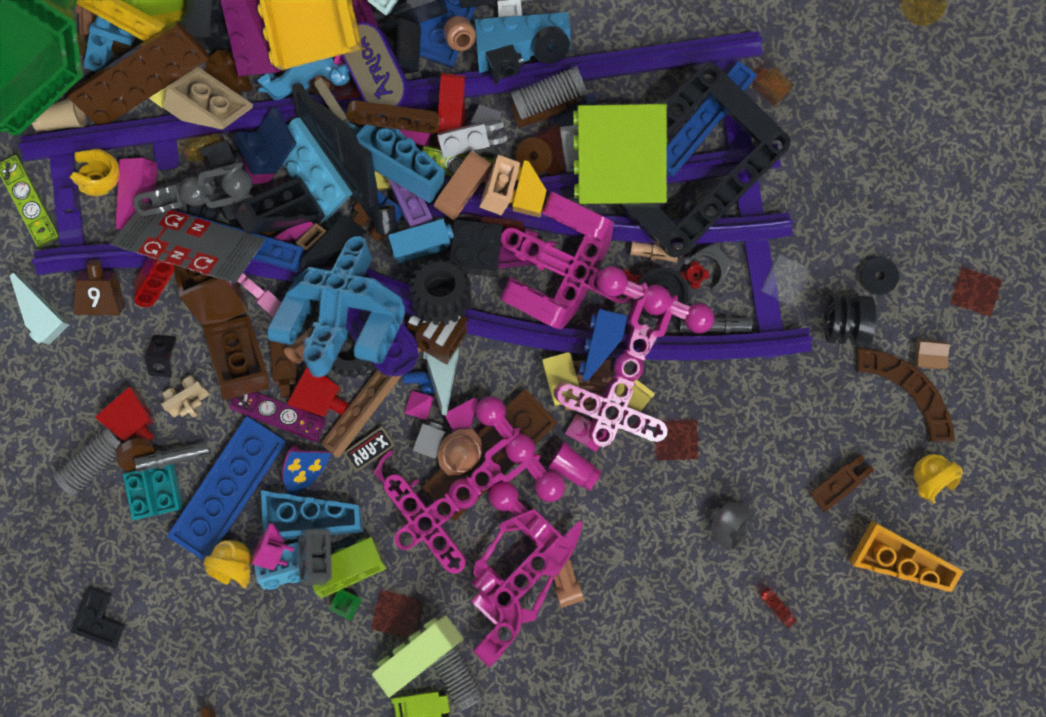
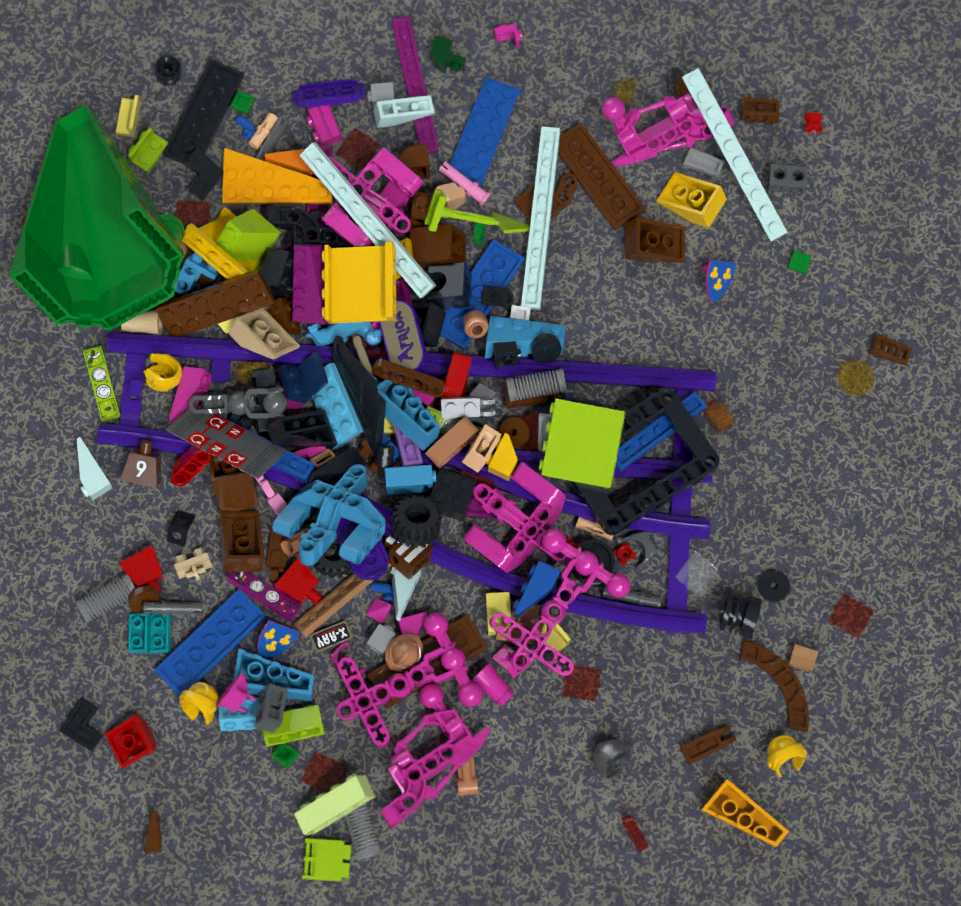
camera: 10 degrees right, 10 degrees down
none -> red slope [105,715,157,769]

